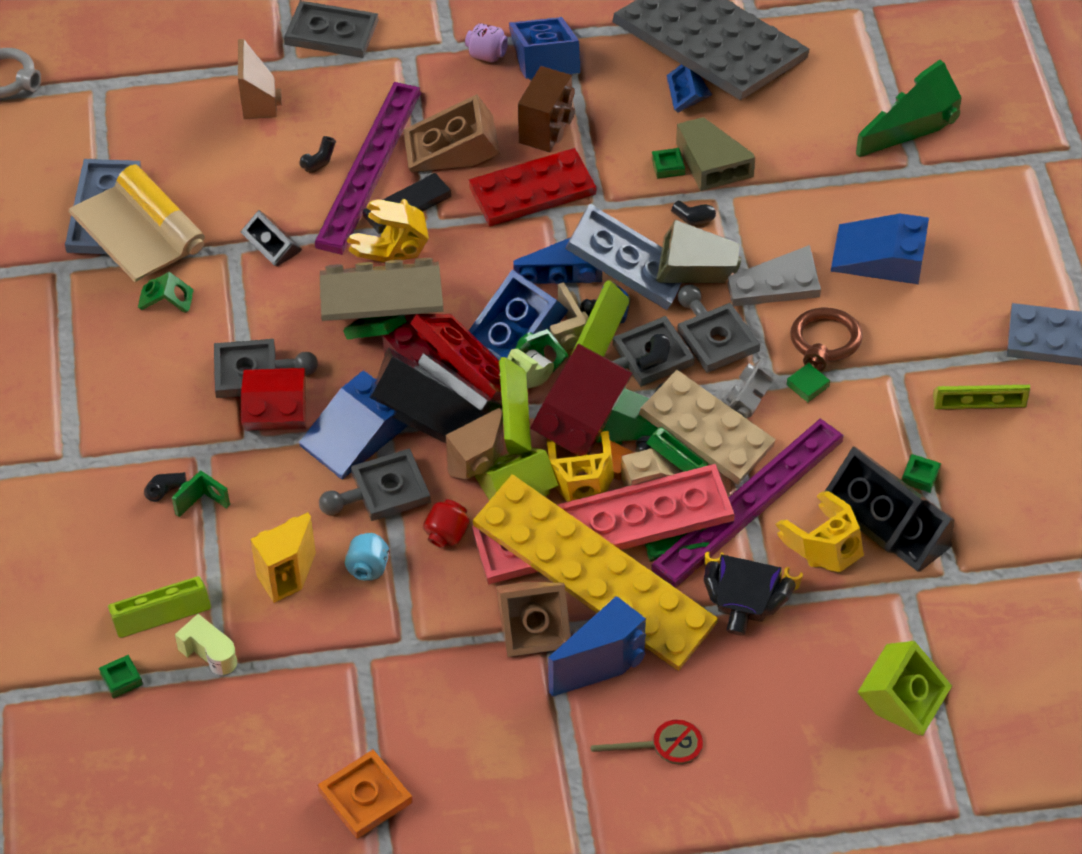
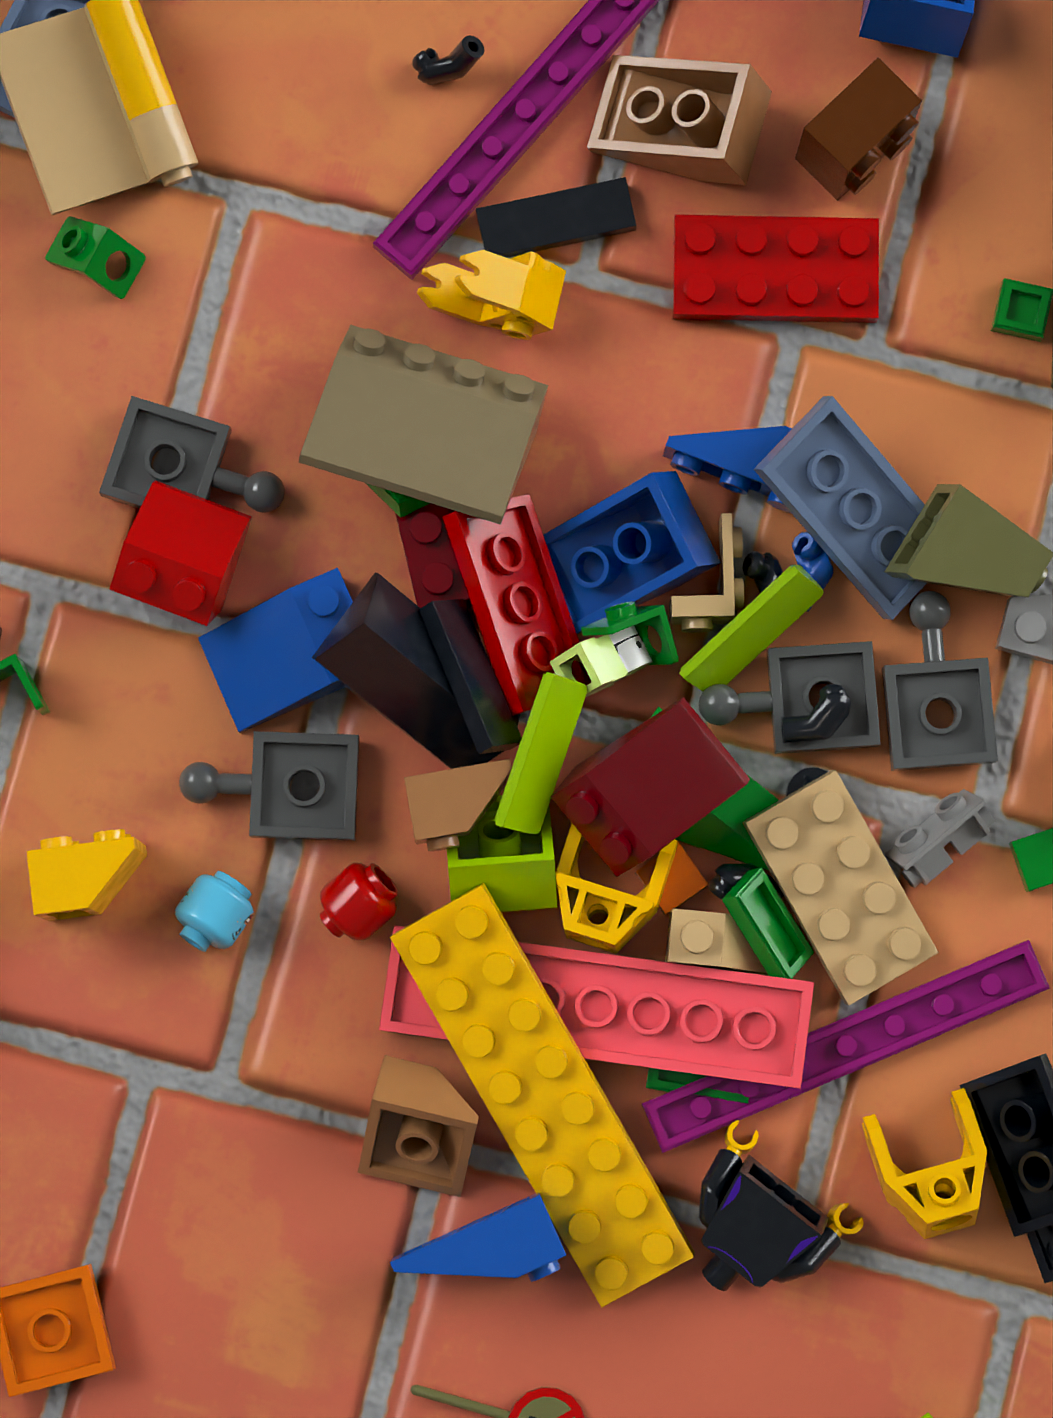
camera: 20 degrees right, 30 degrees up
black slope [240,210,302,267] -> none
black arm [671,200,716,226] -> none

